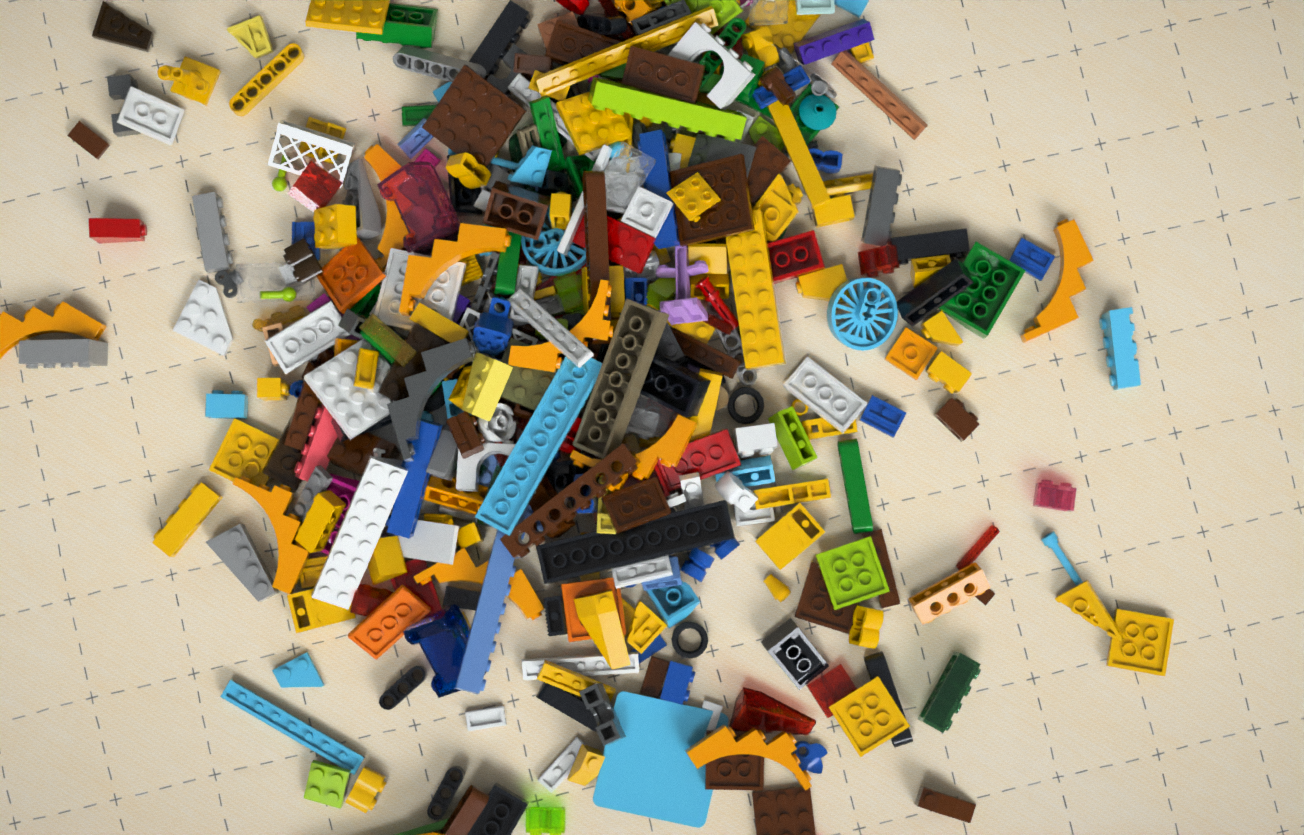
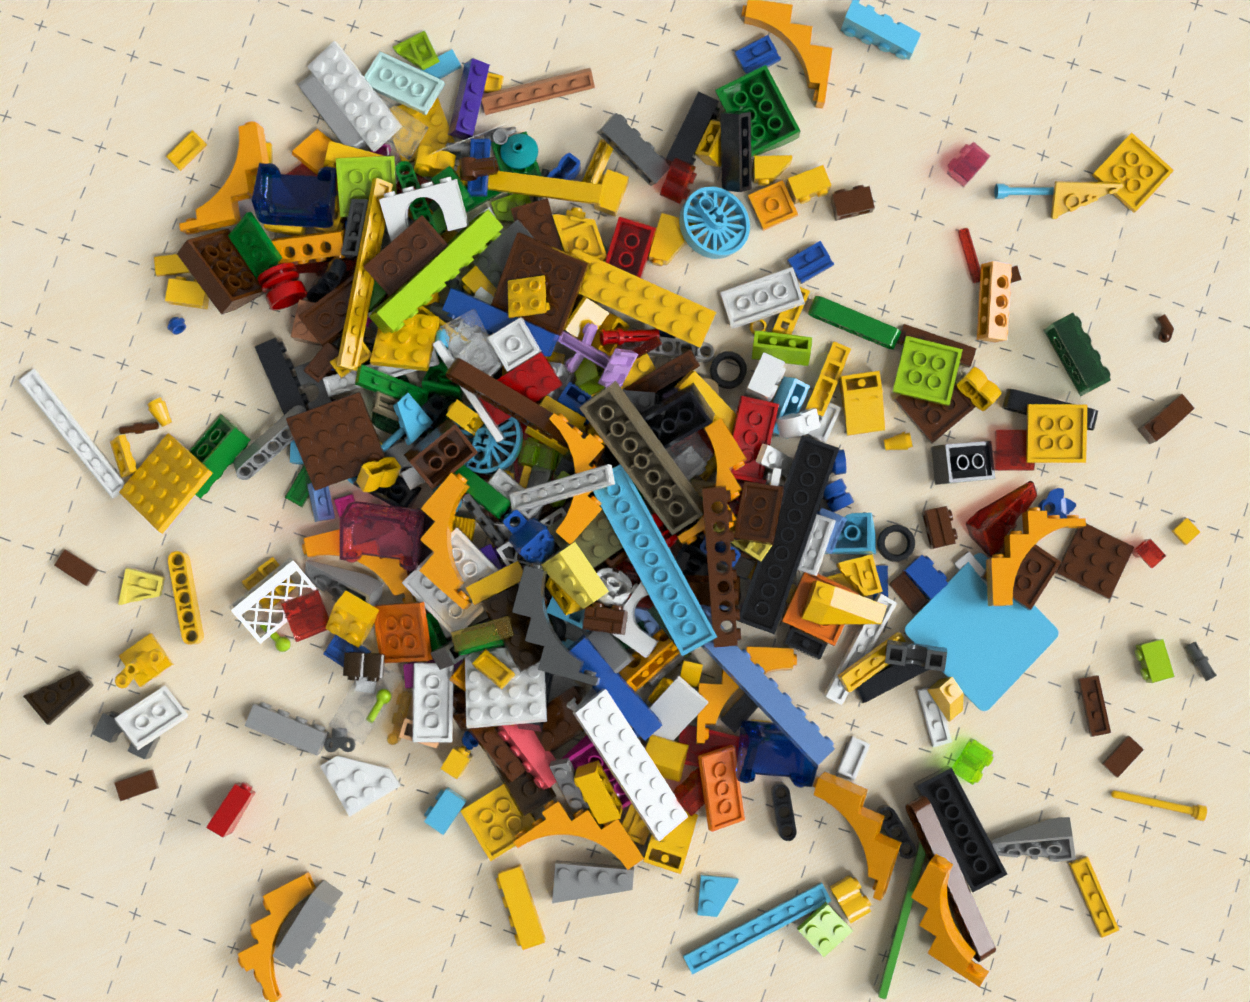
camera: 50 degrees left, 0 degrees up
none -> light orange arch [813,772,902,901]
none -> reddish brown brick [922,506,958,549]
none -> reddish brown arm [1157,314,1174,343]

